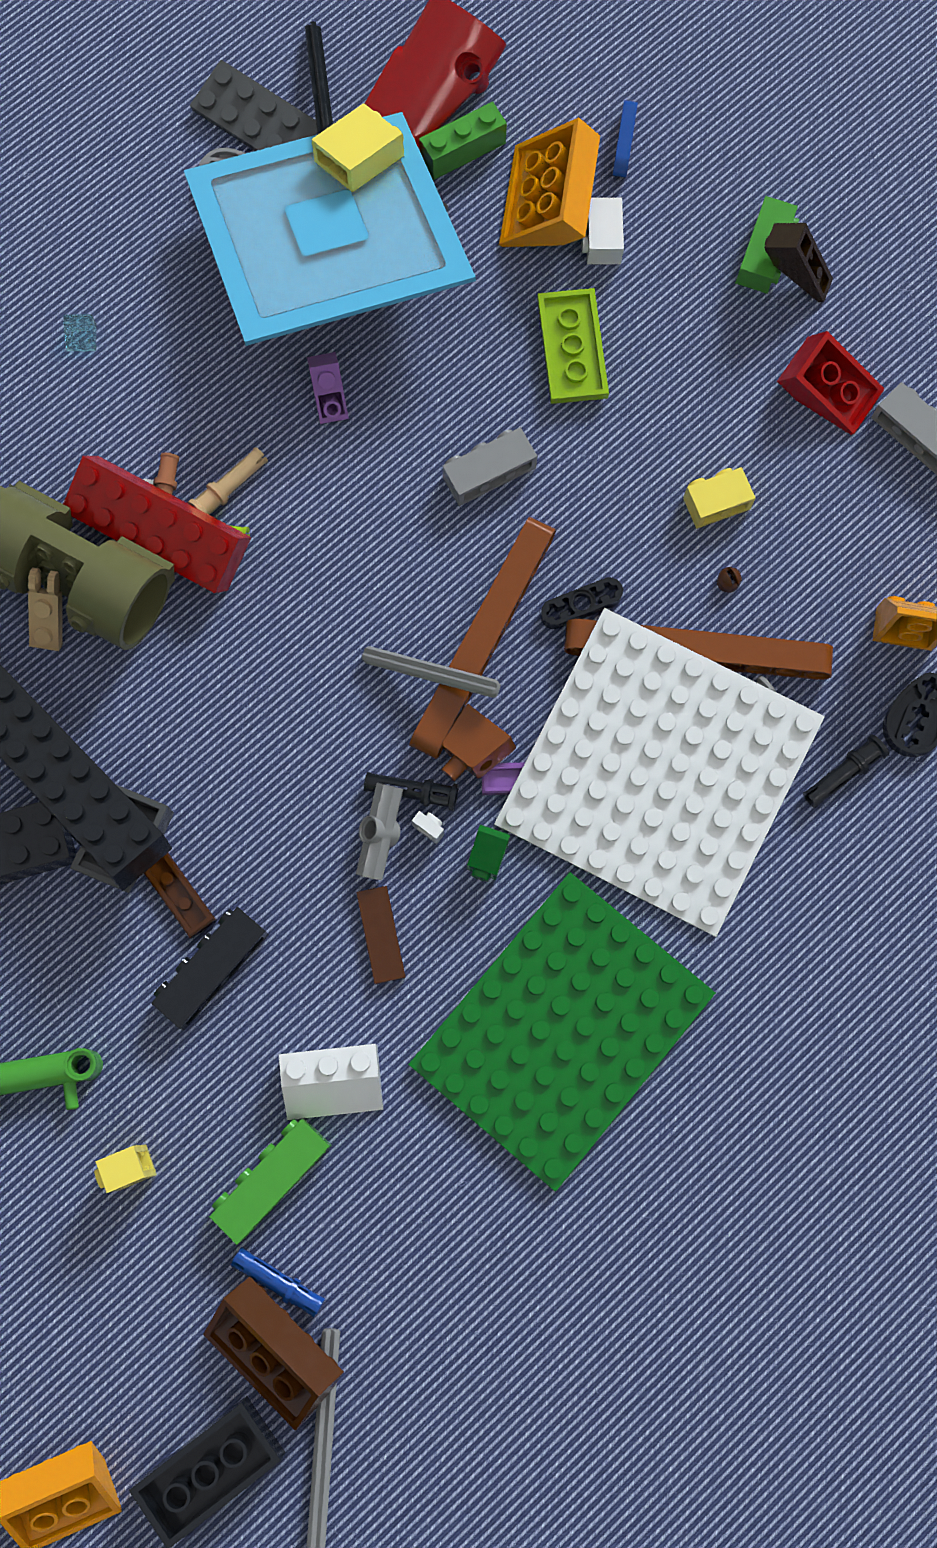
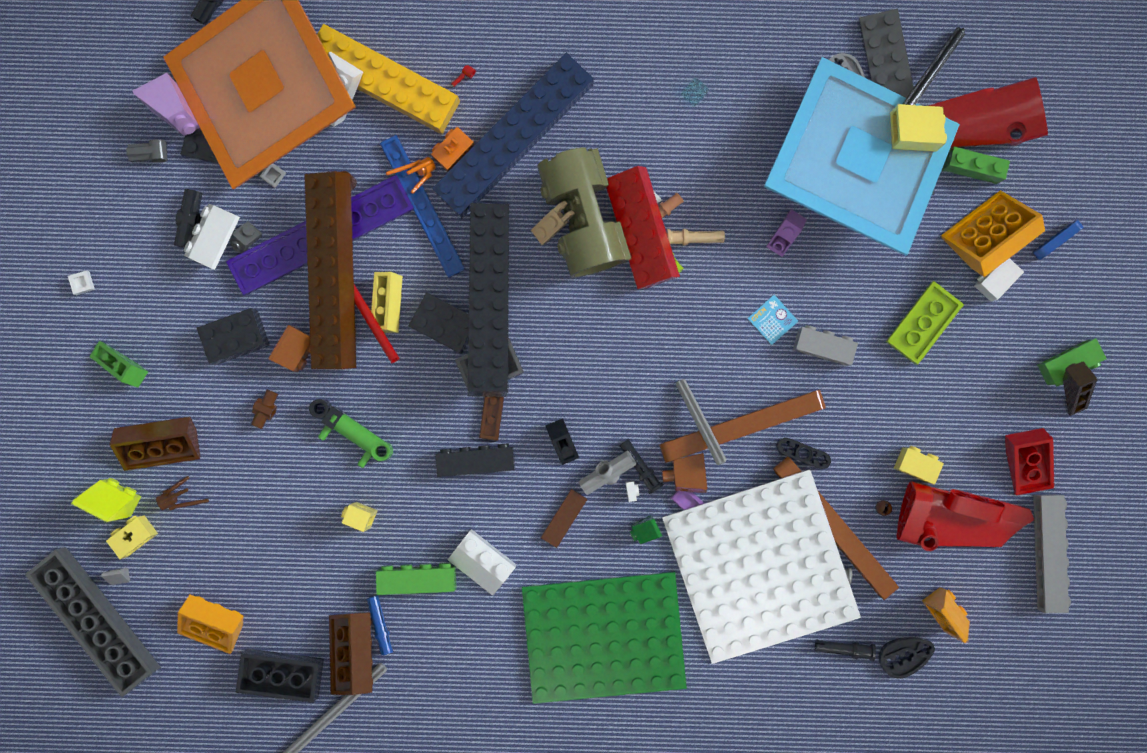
camera: 45 degrees right, 10 degrees up
none -> black slope [545,418,579,465]
none -> medium azure sticker [748,295,798,345]
none -> red panel [896,481,1034,551]

